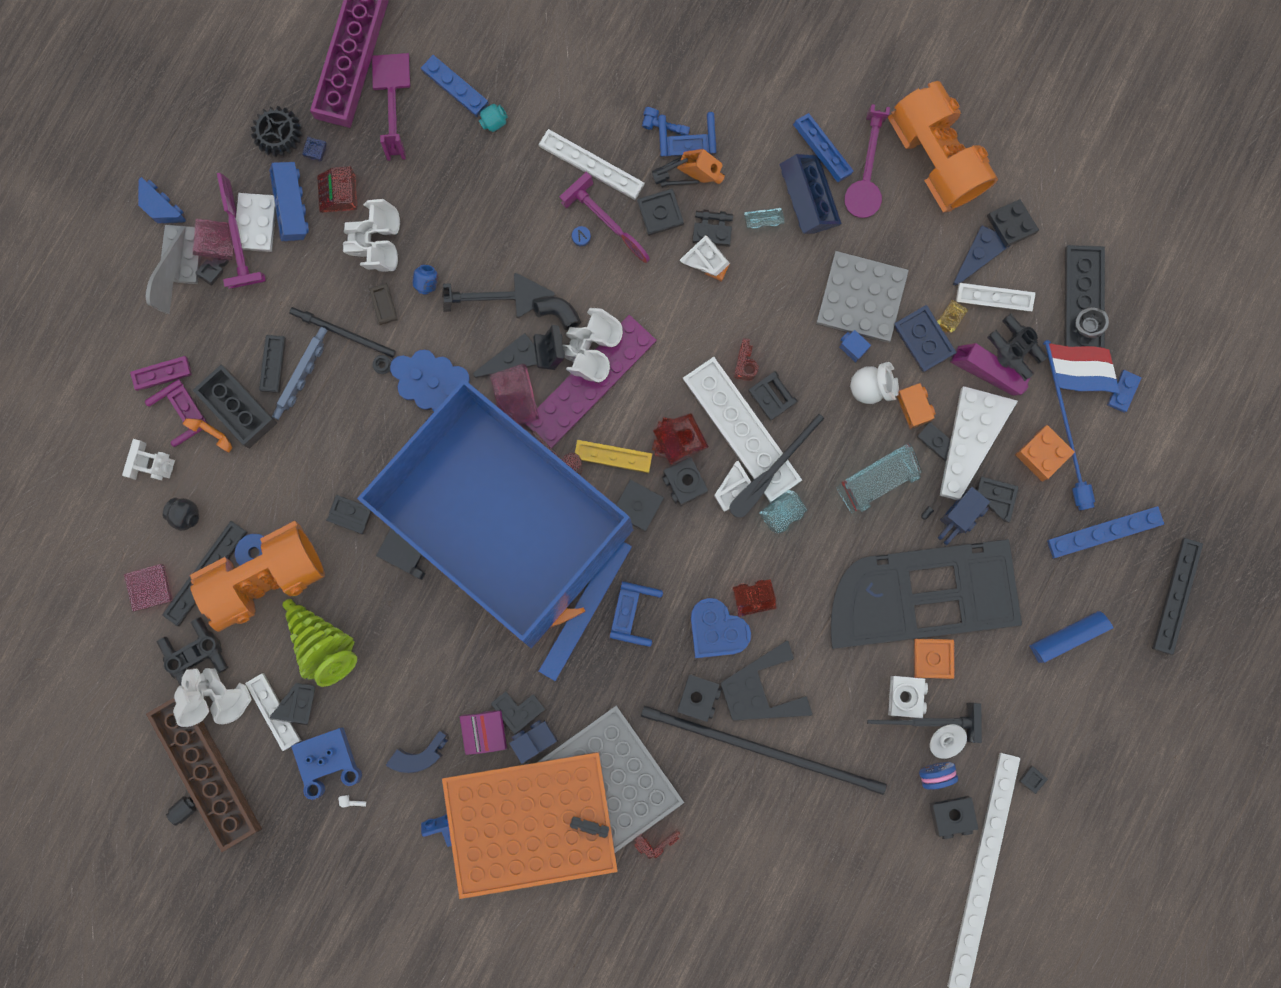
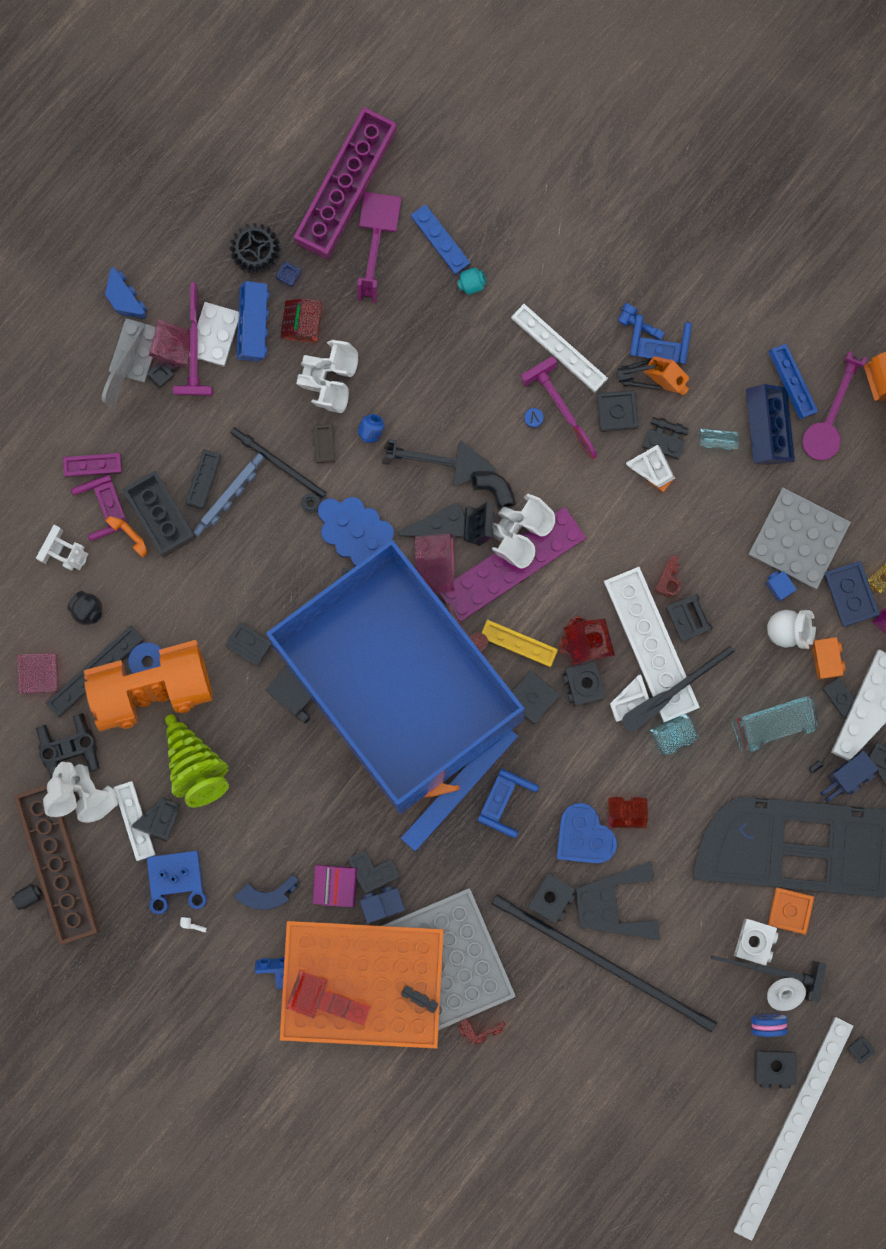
camera: 10 degrees right, 0 degrees up
none -> clear red plate [286,970,371,1026]

